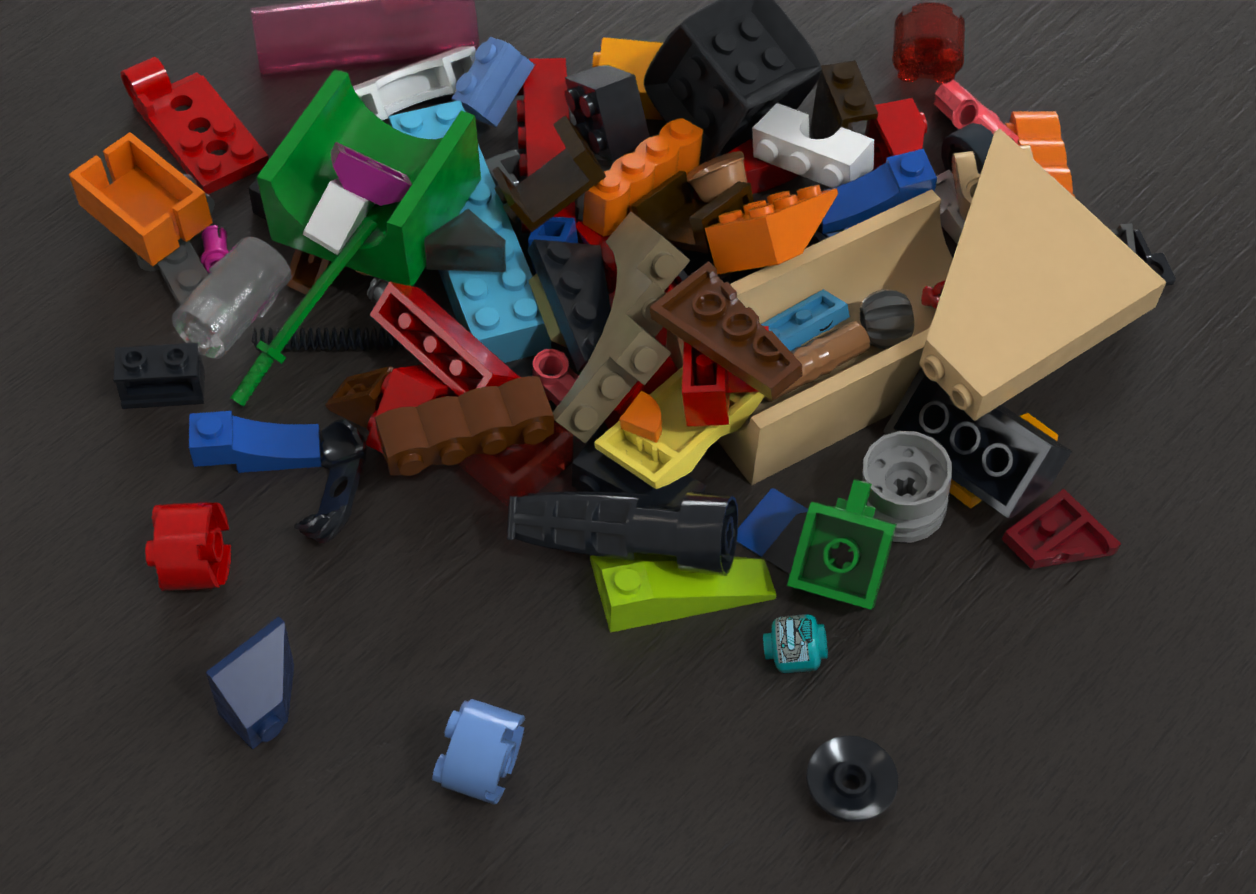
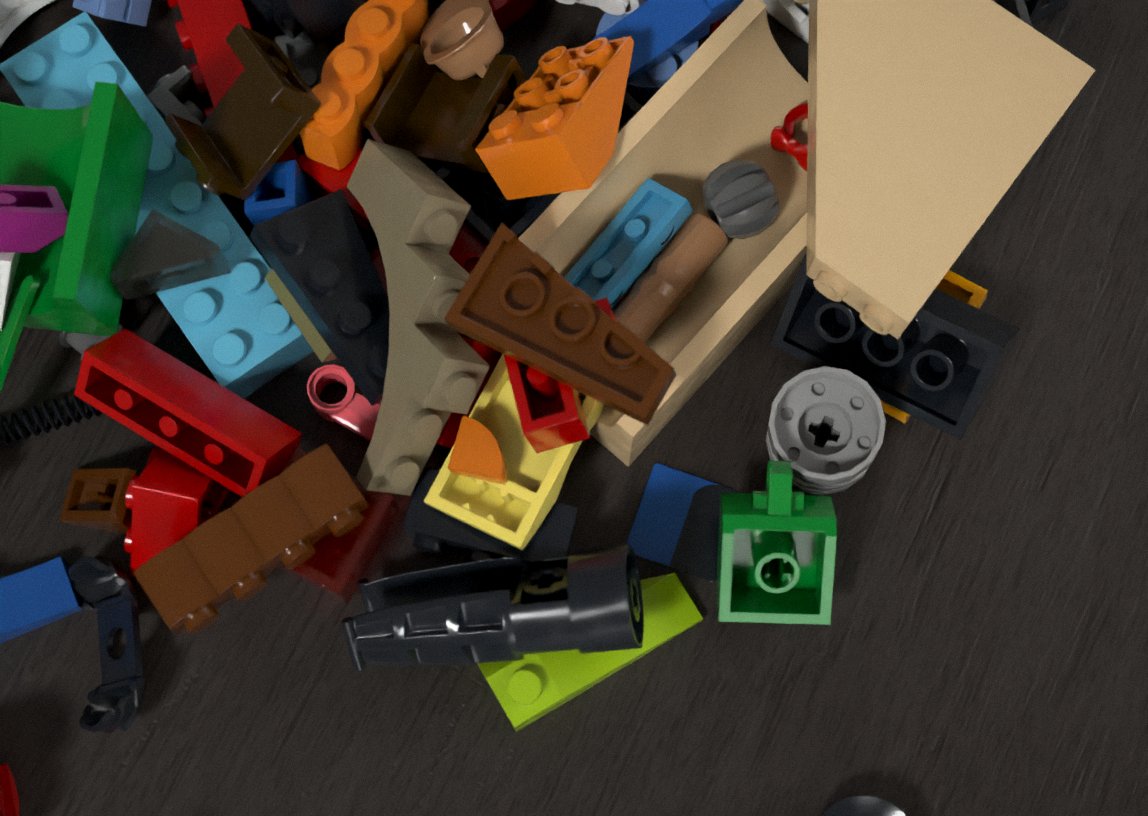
camera: 15 degrees left, 20 degrees up
head [763,614,828,673] -> none
dark red wing [1002,489,1121,569] -> none

